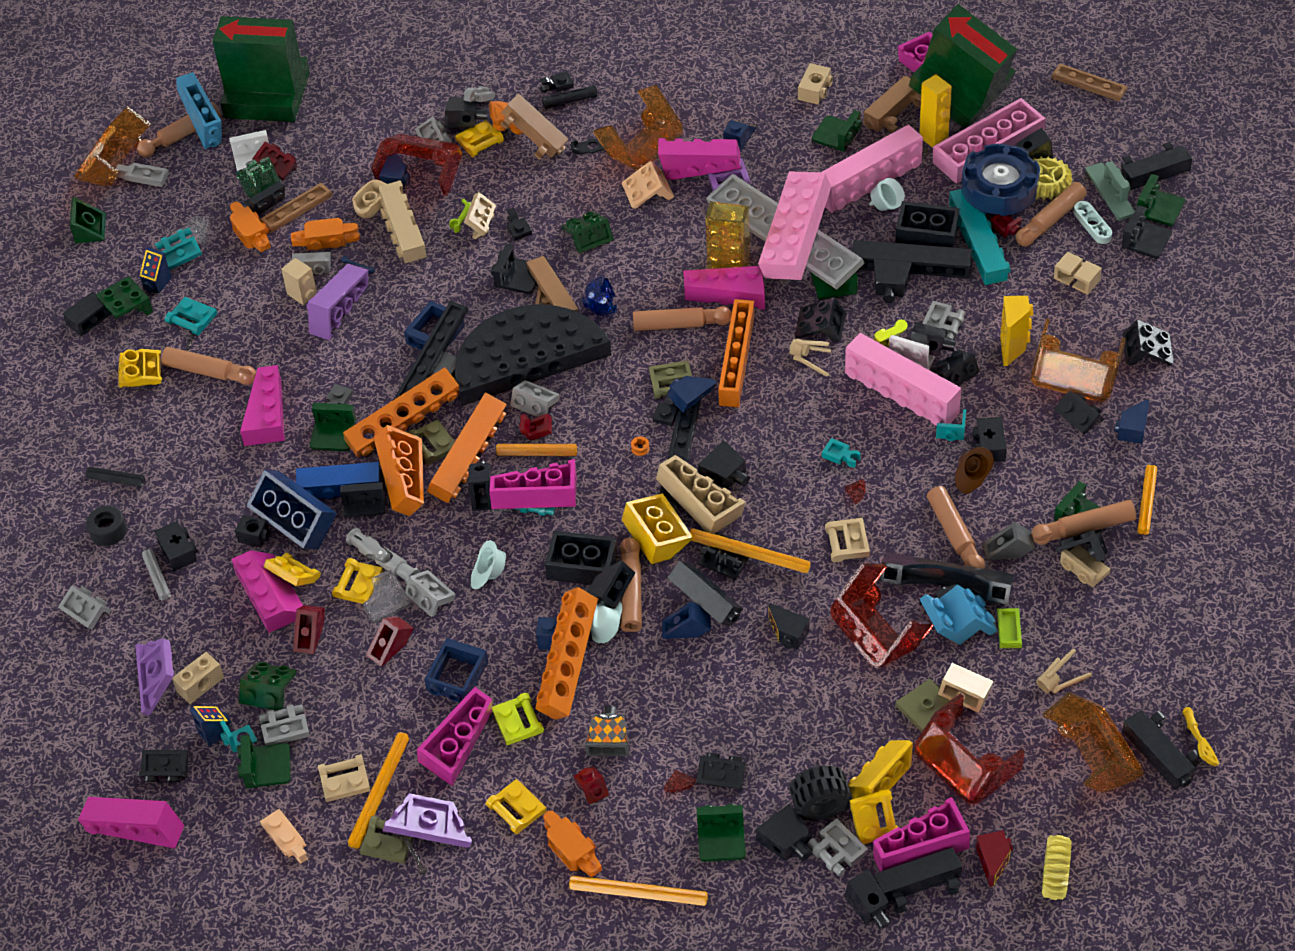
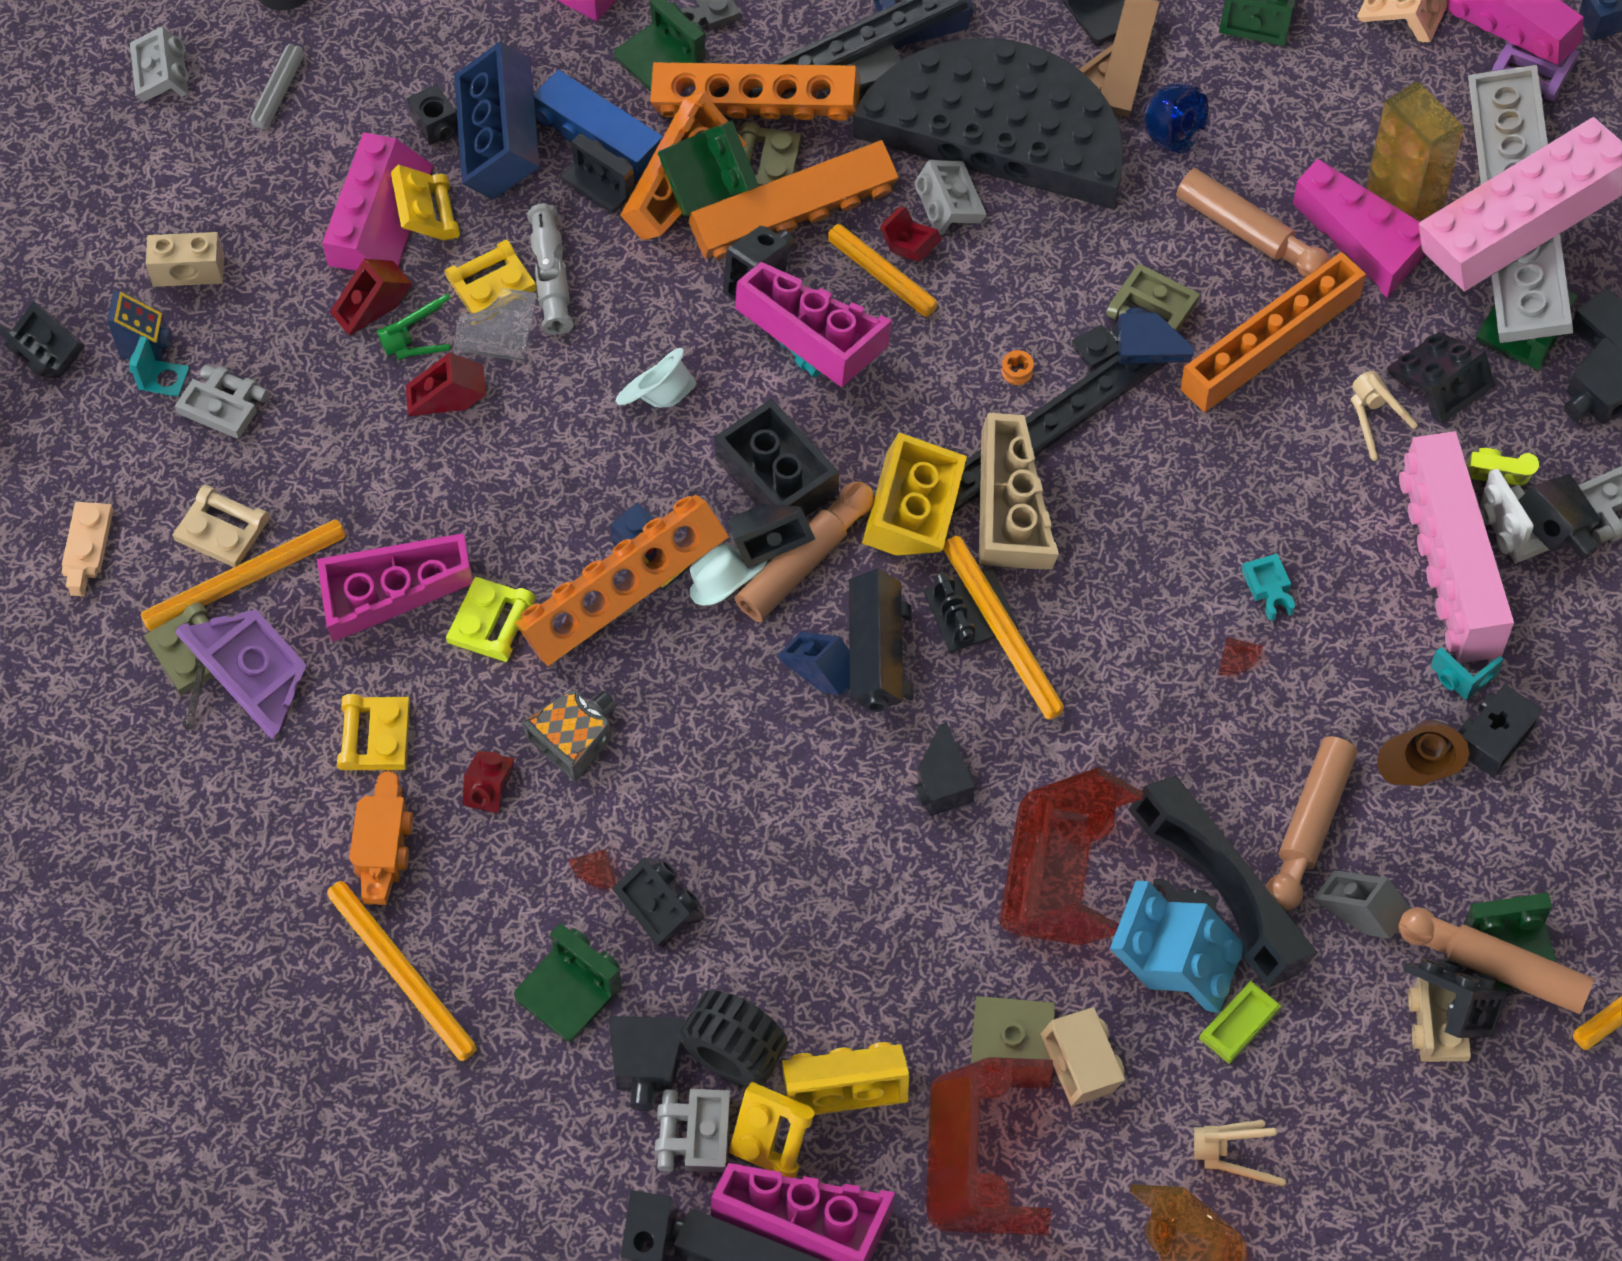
camera: 40 degrees right, 10 degrees up
medium lavender wing [135,639,174,716] -> none
black brick [154,521,198,572] -> none
dark green bracket [237,735,291,789] -> none
dark green bracket [239,662,296,711] -> none
light grey bracket [405,570,456,617] -> none
dark blue window [424,638,488,702] -> none
black torso [698,440,750,489] -> none
tan plate [825,518,870,562] -> none
black bracket [929,350,980,386] -> none
none -> green plant [376,294,451,360]
none -> dark green bracket [658,121,759,216]

